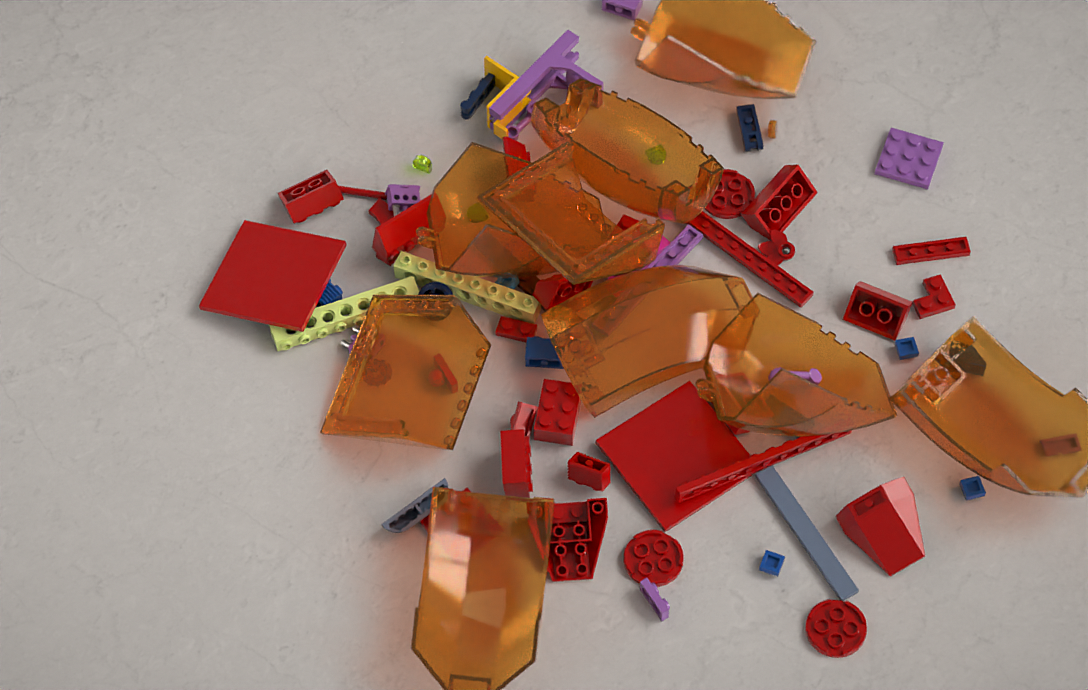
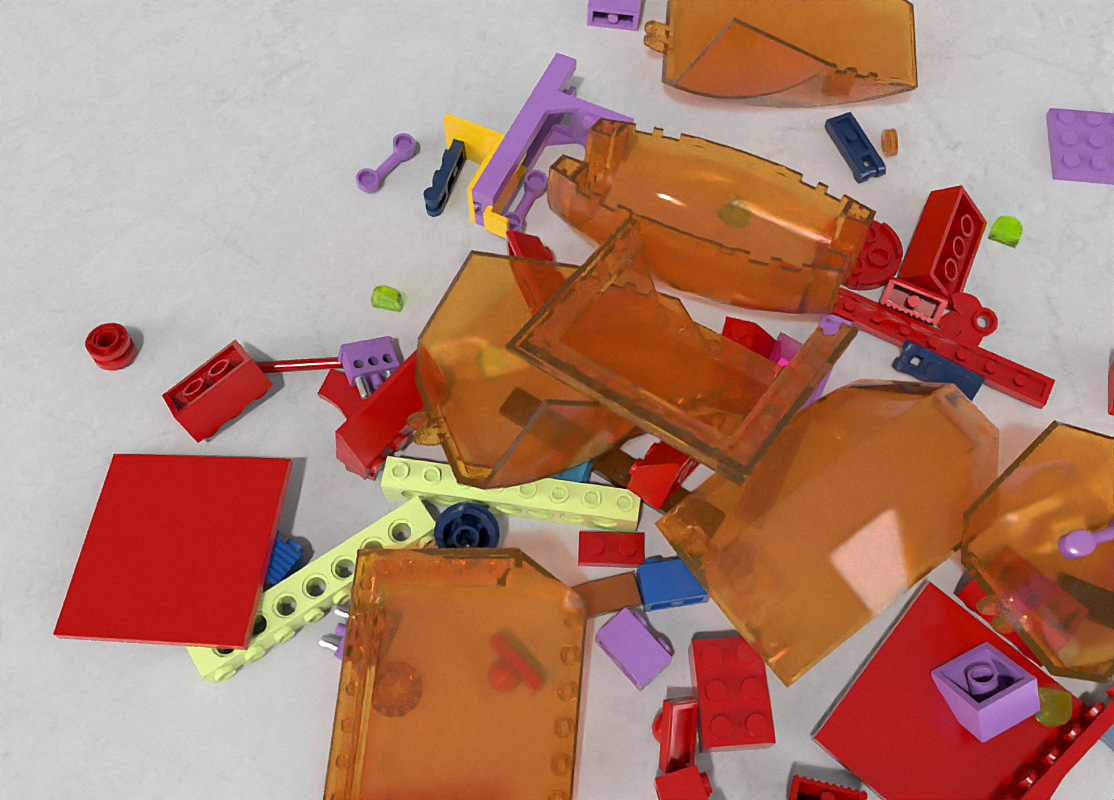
camera: 15 degrees left, 5 degrees up
none -> red wheel [85,323,136,371]
none -> medium lavender bar [356,133,415,193]
none -> dark orange tile [569,572,642,622]
none -> medium lavender brick [595,607,672,692]
none -> brick [880,276,949,325]
none -> dark blue plate [892,339,986,405]
none -> medium lavender slope [931,641,1041,743]
none -> clear neon green tile [987,215,1023,248]
none -> clear neon green tile [1034,687,1072,727]

